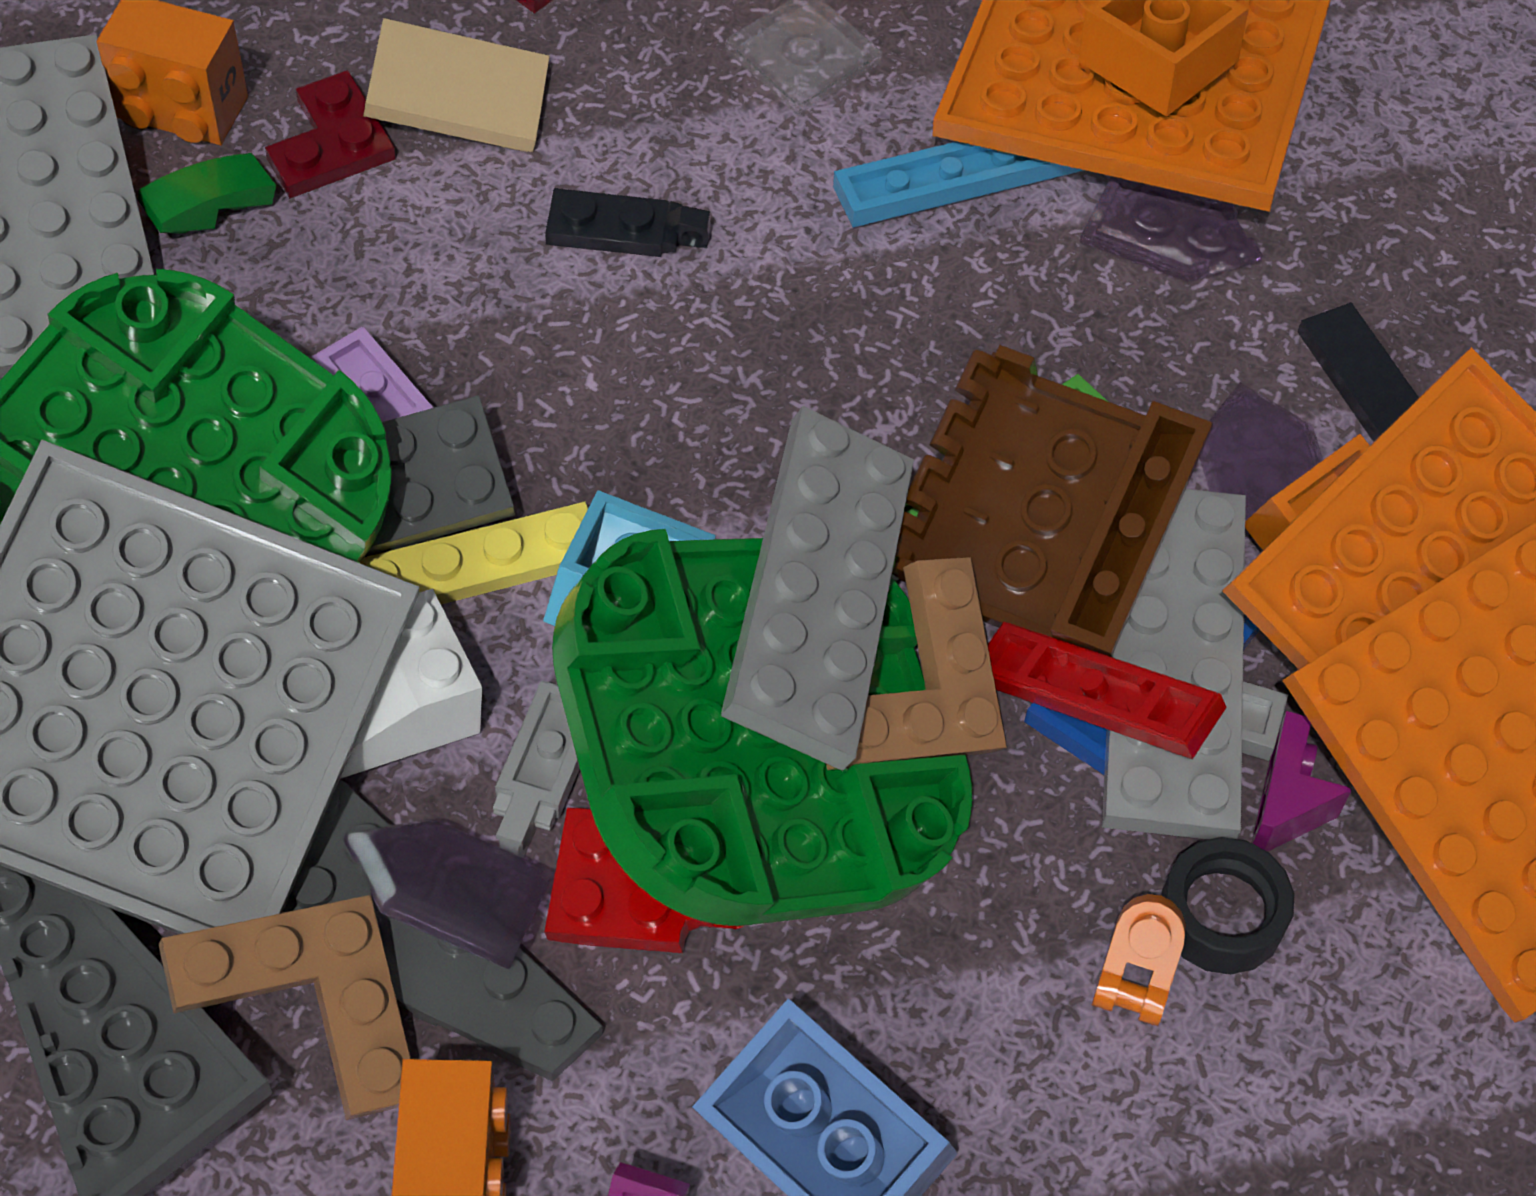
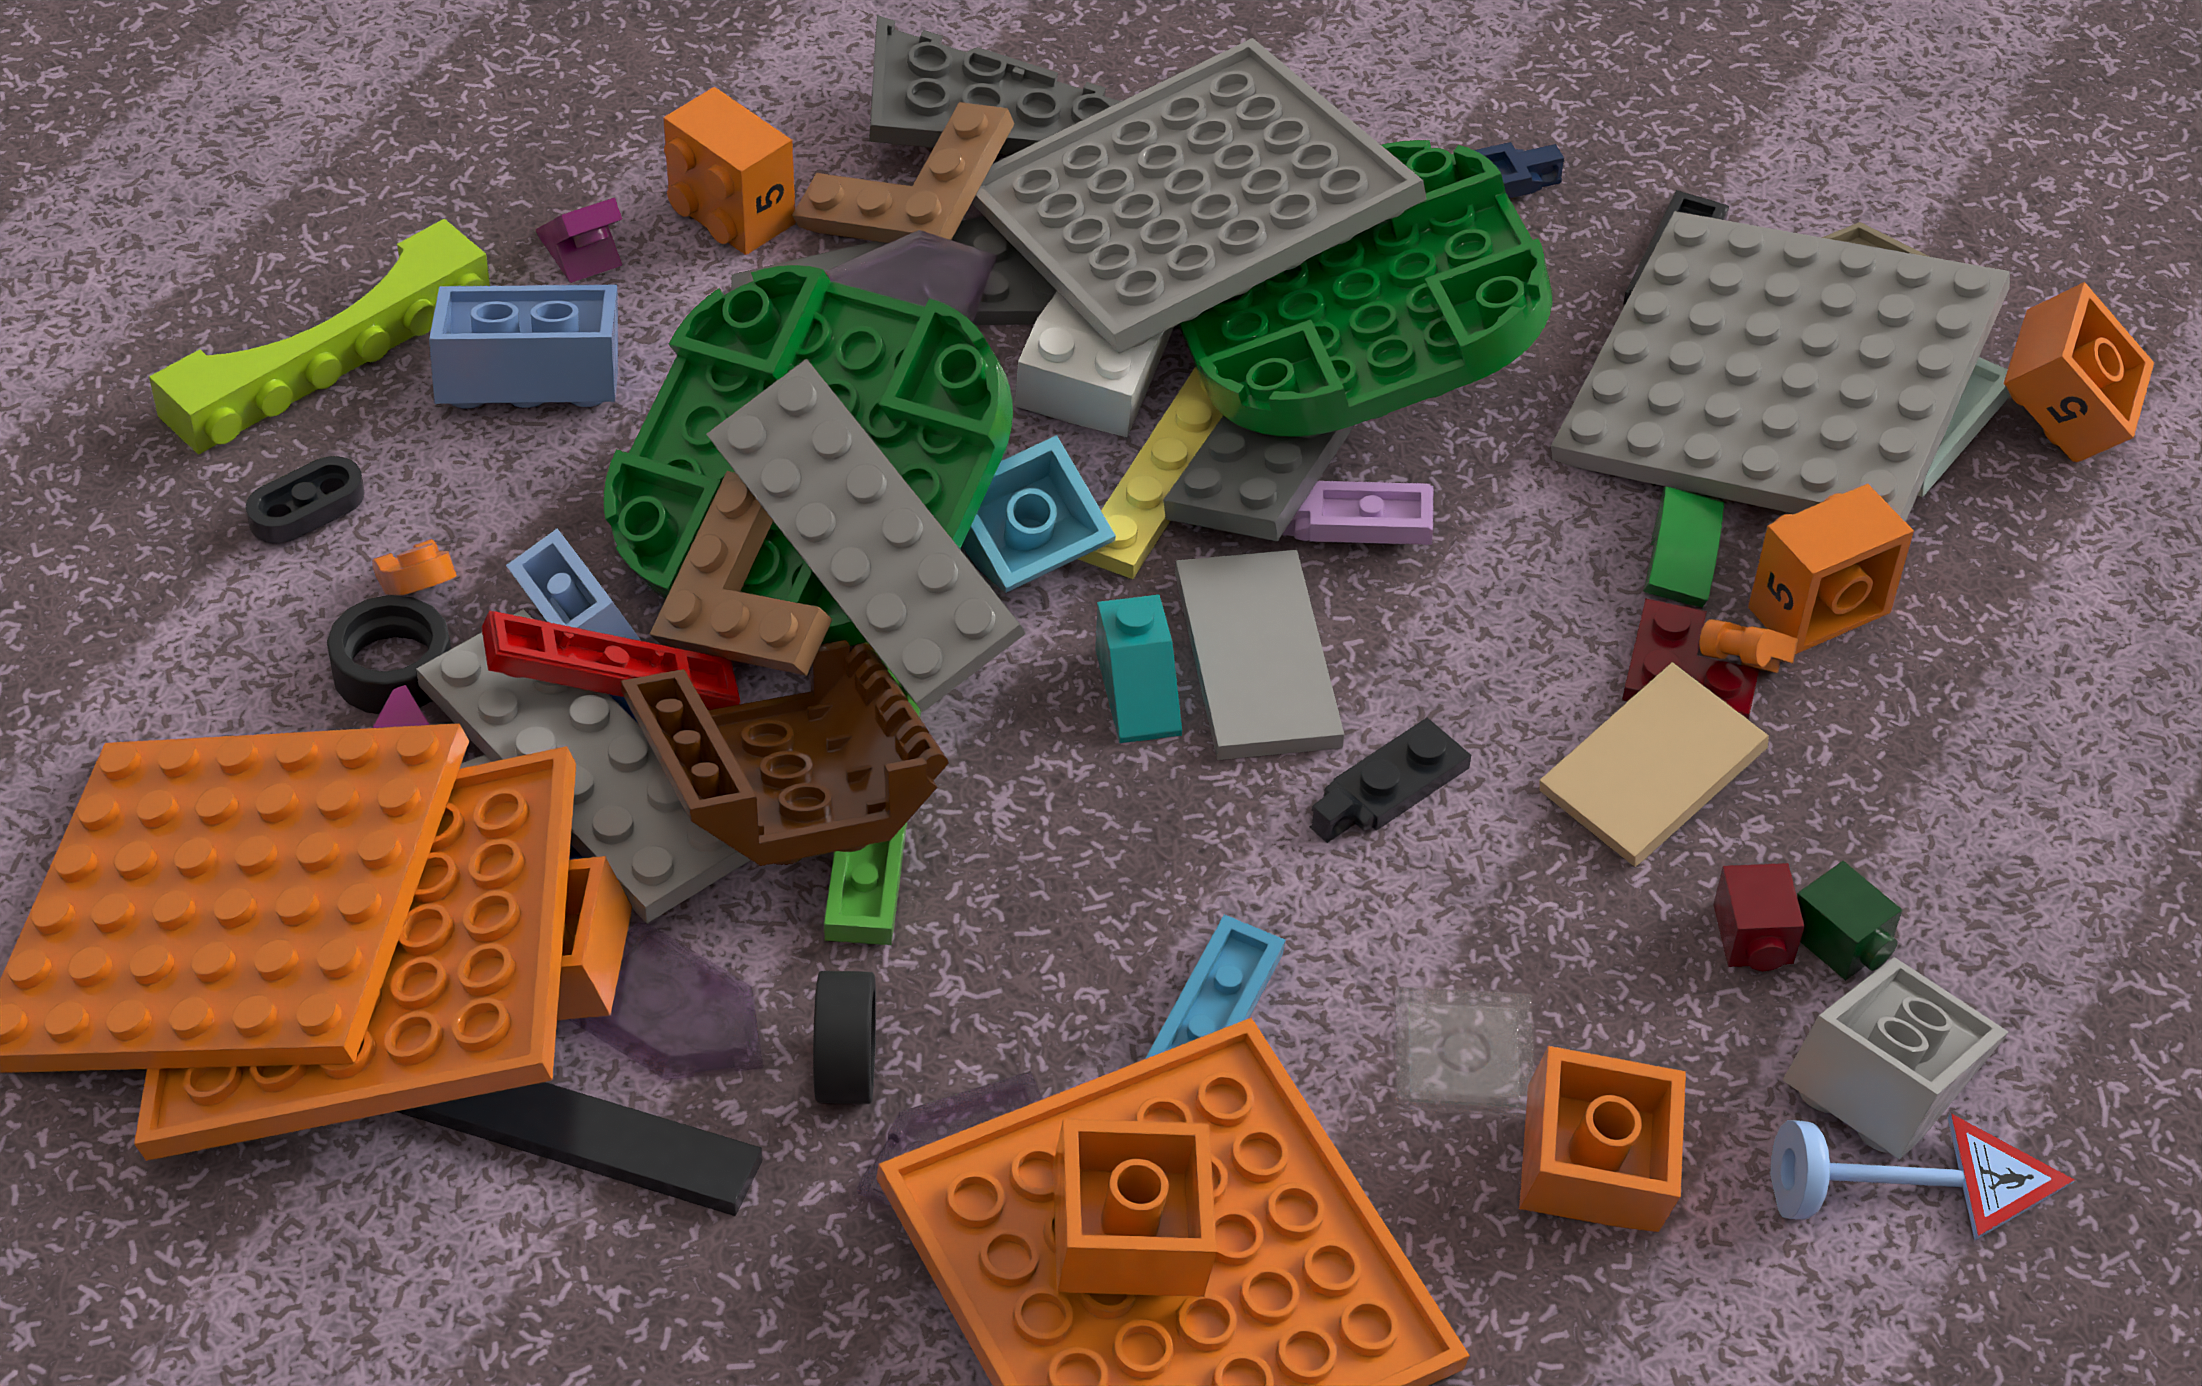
camera: 135 degrees right, 10 degrees down
none -> black plate [246,456,365,544]
none -> light blue brick [506,528,641,641]
none -> black tyre [813,971,876,1104]
none -> teal slope [1095,595,1182,744]
none -> light grey tile [1175,550,1344,760]
none -> orange plate [1699,619,1798,673]

